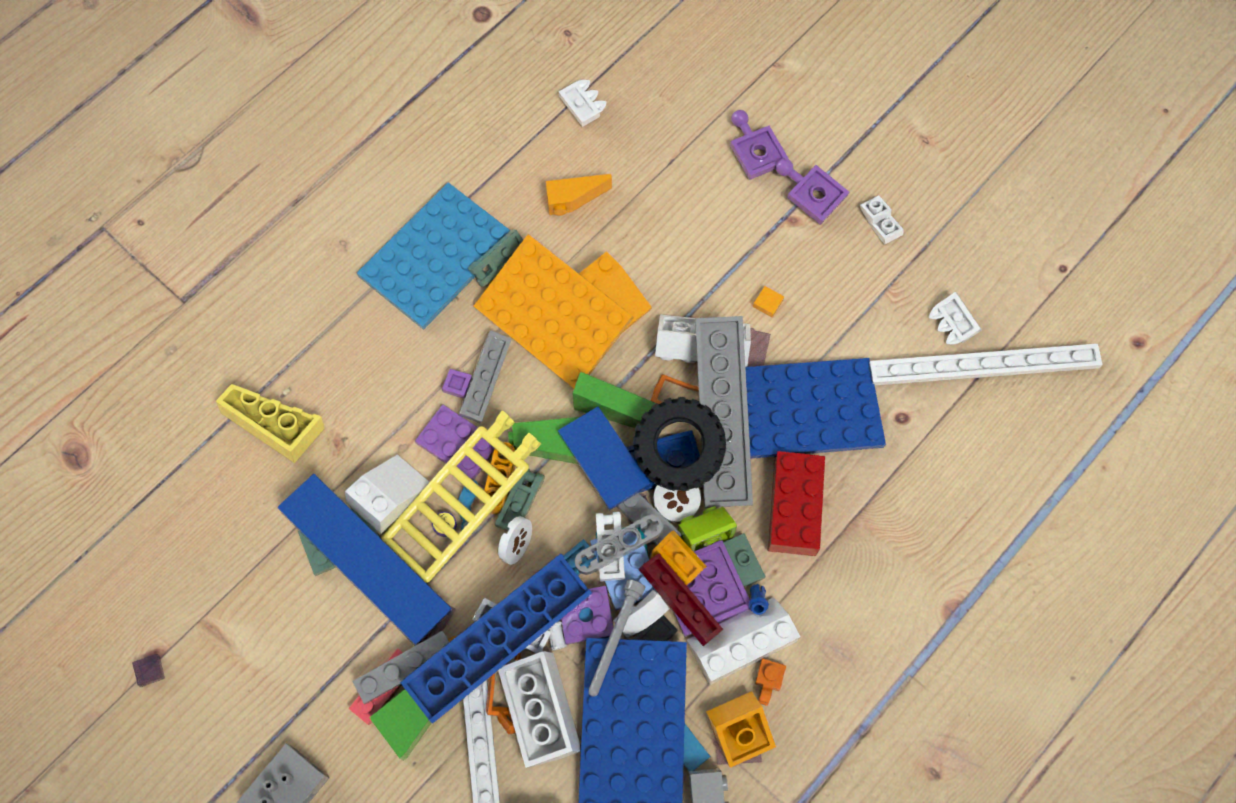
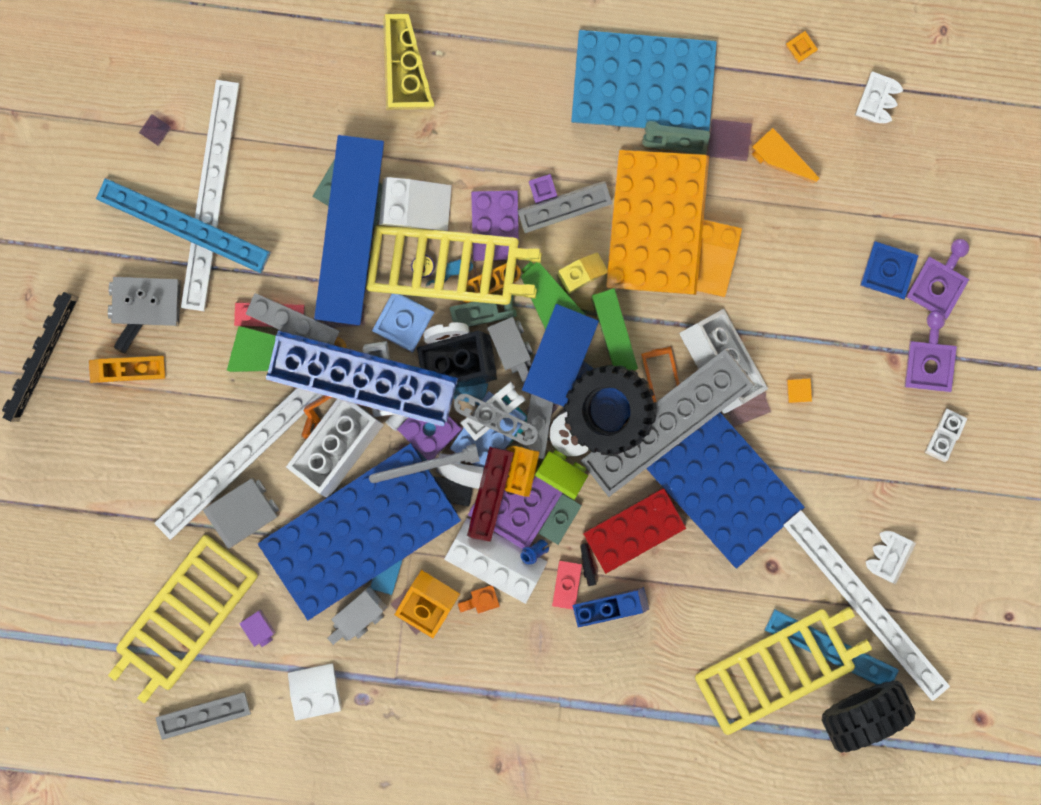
camera: 55 degrees right, 20 degrees up
none -> dark azure tile [96,178,271,274]
none -> white plate [181,80,240,312]
none -> light blue plate [372,294,435,353]
none -> black slope [417,330,497,388]
none -> light grey hinge [487,317,533,382]
none -> coral plate [552,560,582,609]
none -> light yellow slope [557,252,608,295]
none -> blue slope [572,587,649,628]
none -> black animal [580,543,597,586]
none -> light yellow bar [695,606,872,735]
none -> clear purple piece [707,119,752,162]
none -> dark azure tile [764,609,899,685]
none -> light orange tile [786,31,818,64]
none -> black tyre [822,680,916,753]
none -> blue plate [860,241,919,300]

